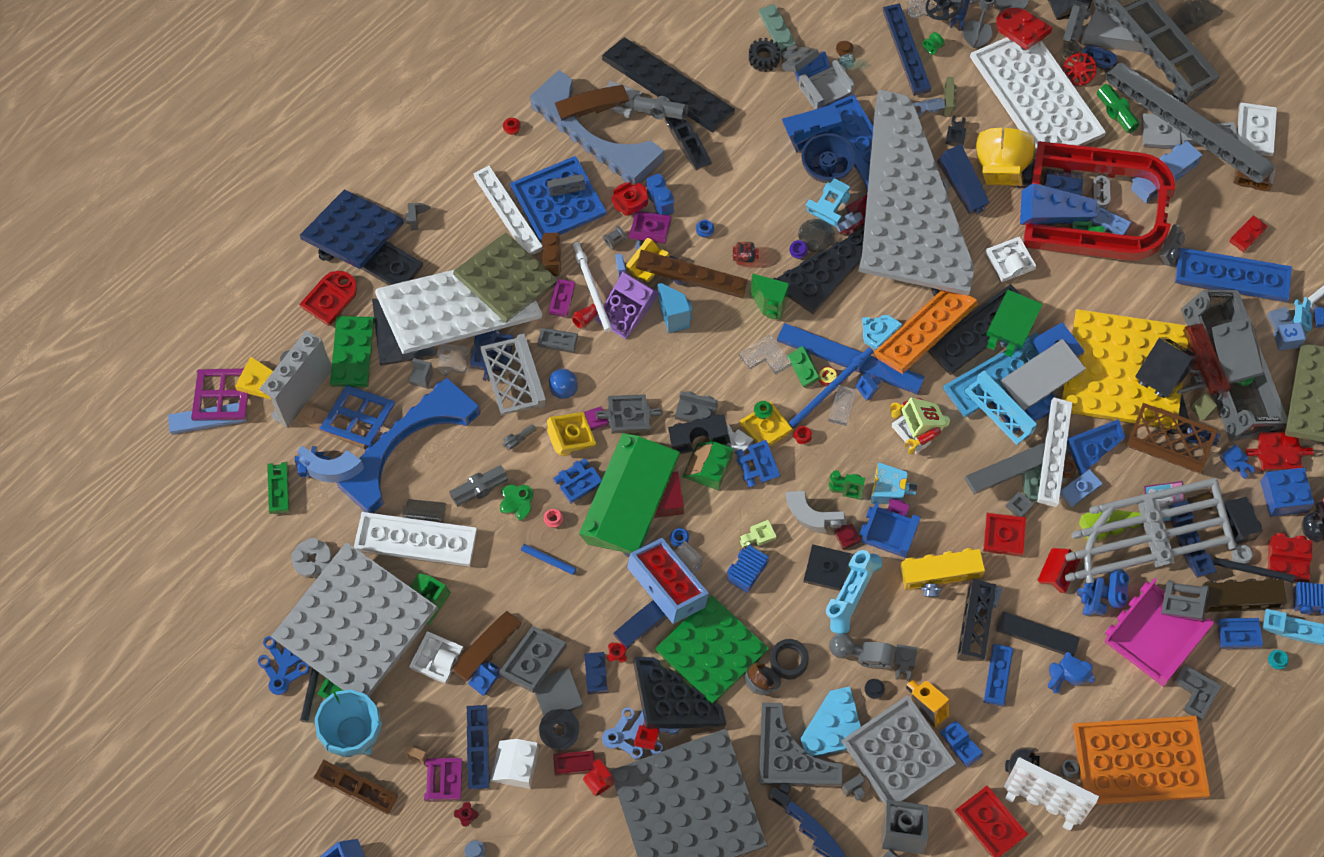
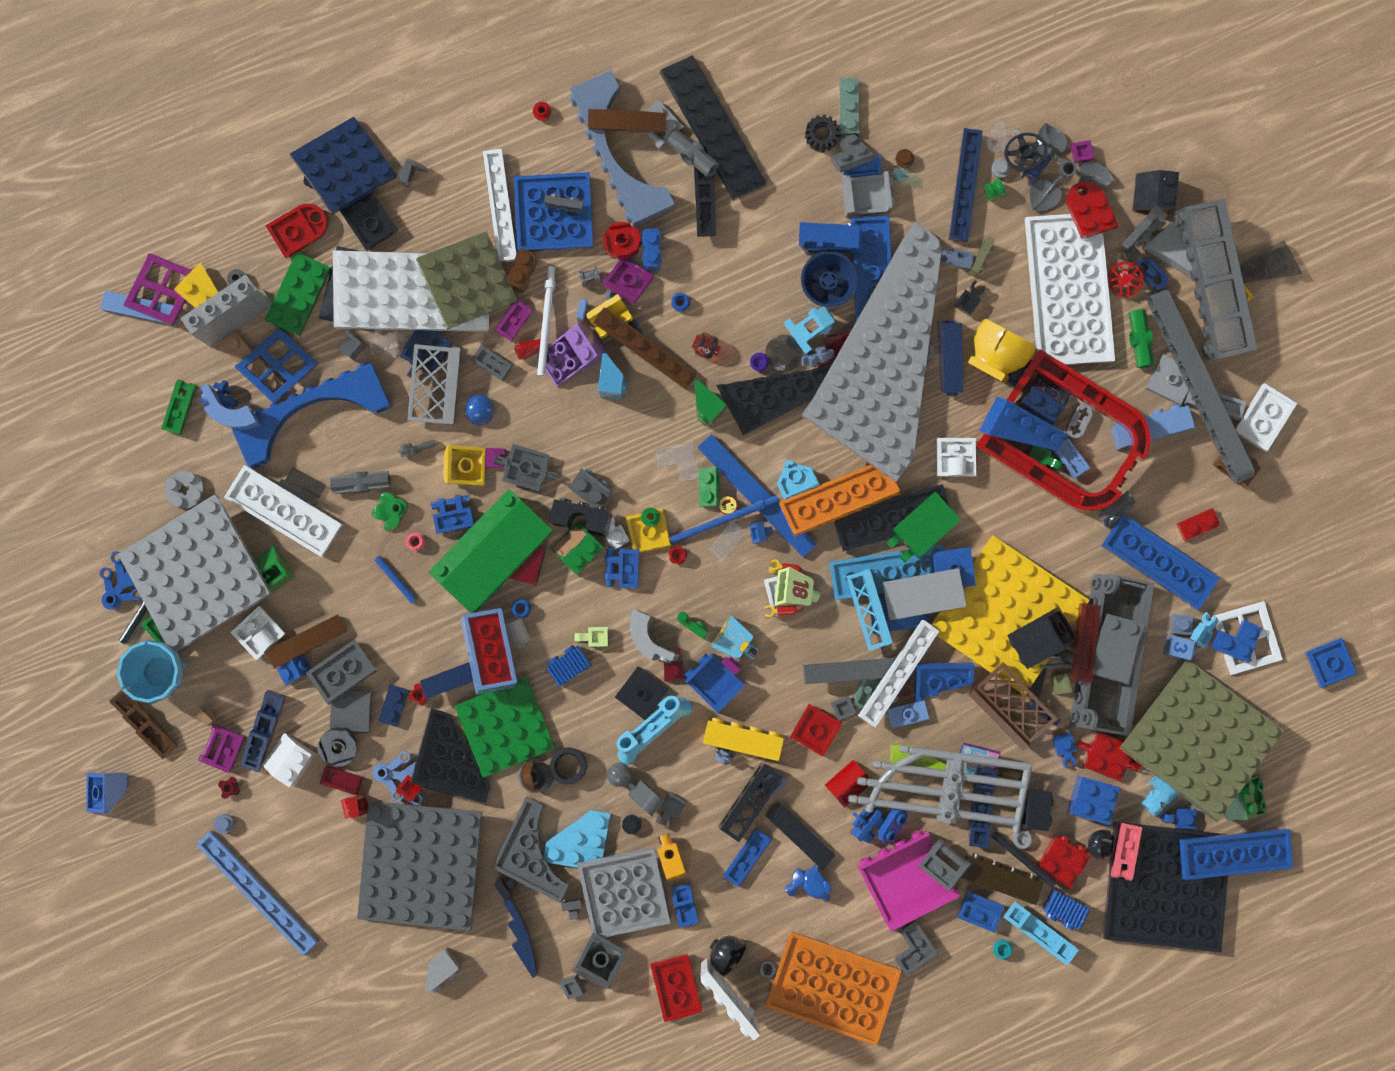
camera: 20 degrees right, 20 degrees up
none -> light grey plate [991,159,1011,178]

